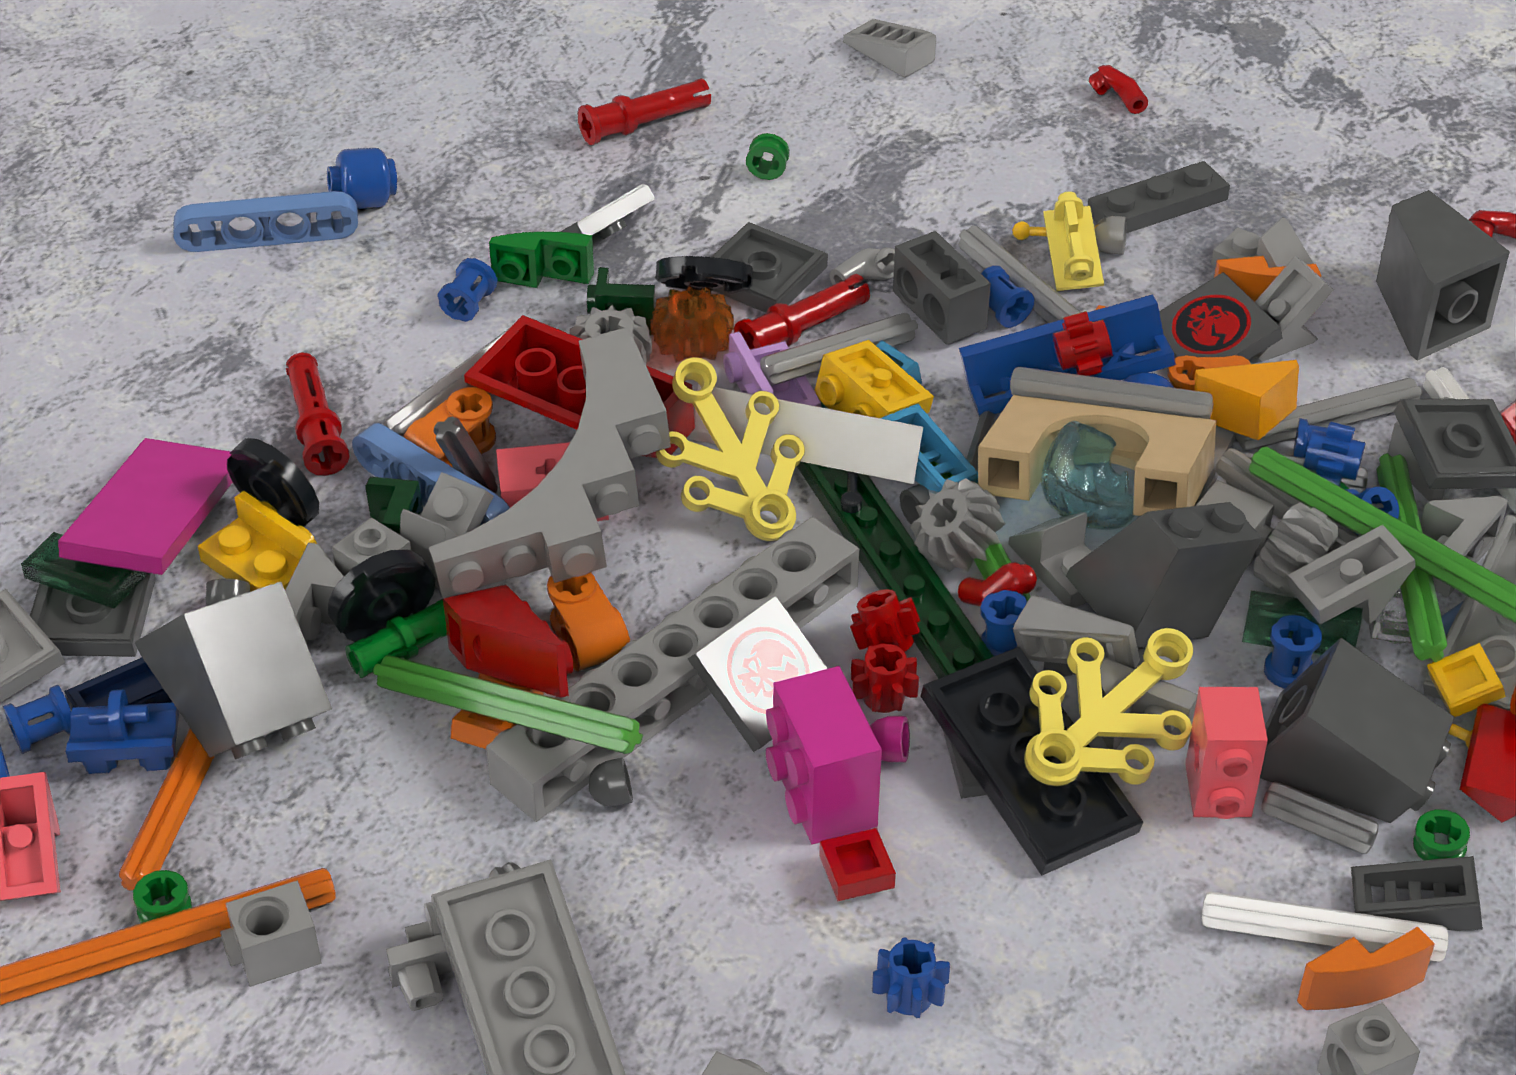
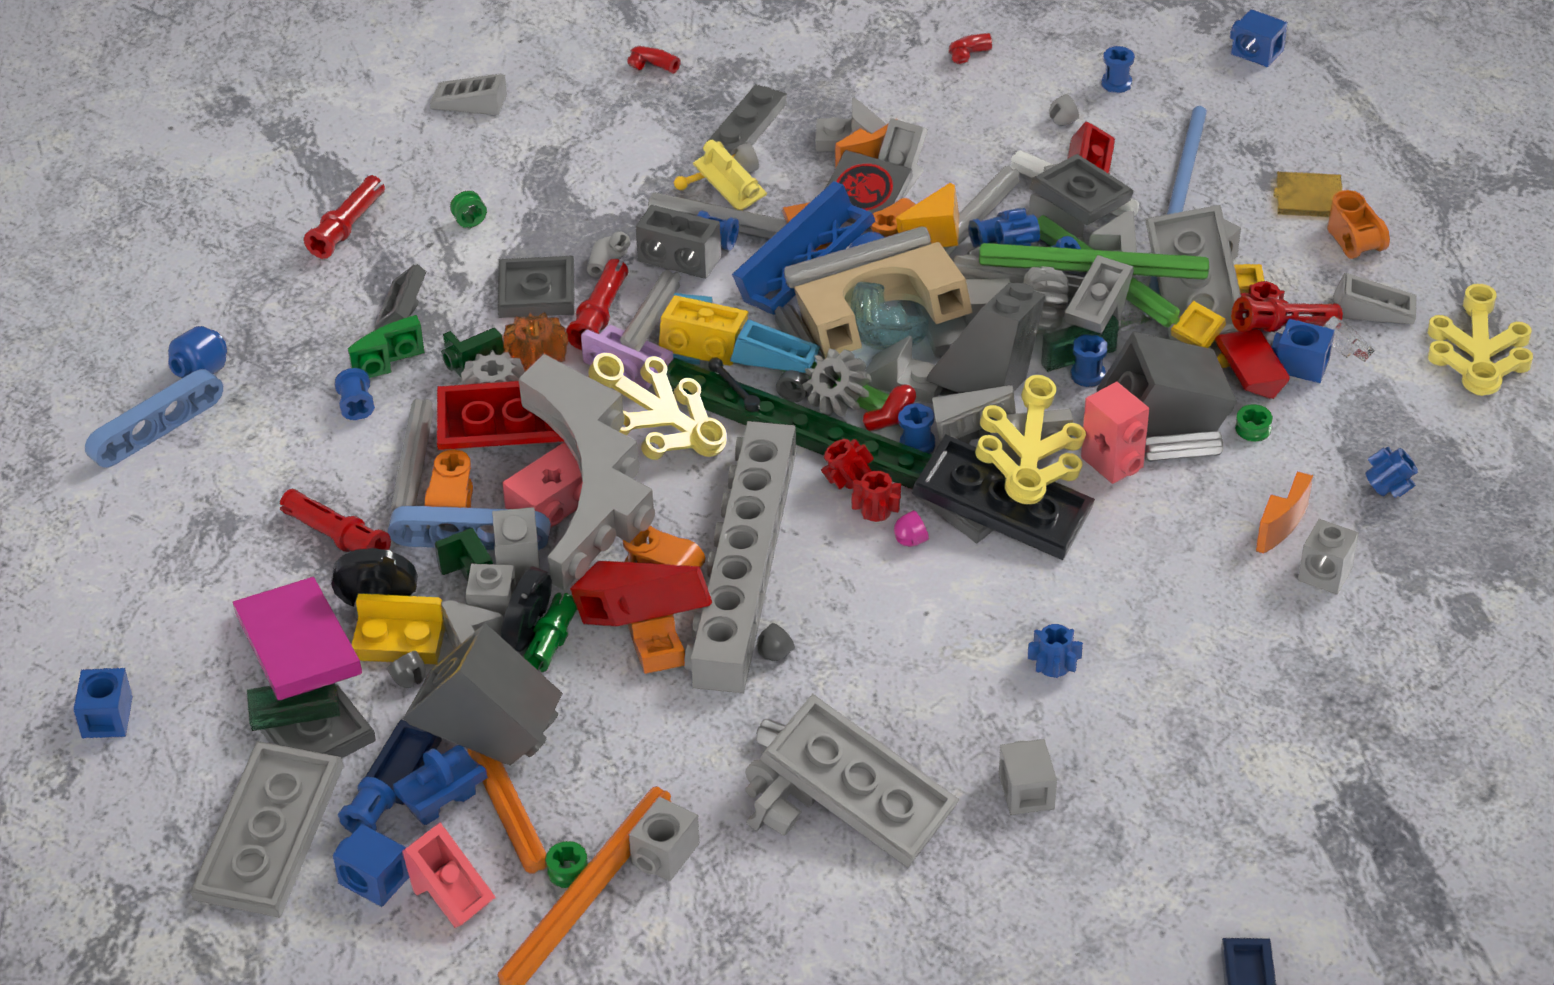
camera: 35 degrees left, 0 degrees up
bright green axle [373,656,643,754] -> none
flat silver axle [433,417,498,493] -> none
black tile [655,256,753,293] -> none
tile [688,596,827,752] -> none
white sticker [690,384,923,484] -> none
dark pink brick [766,666,882,845] -> none
red plate [819,828,896,901] -> none
red gear [1053,311,1113,376] -> none
white axle [1202,892,1448,962] -> none
dark grey slope [1351,856,1483,931] -> none
dark grey slope [1376,190,1510,361] -> none

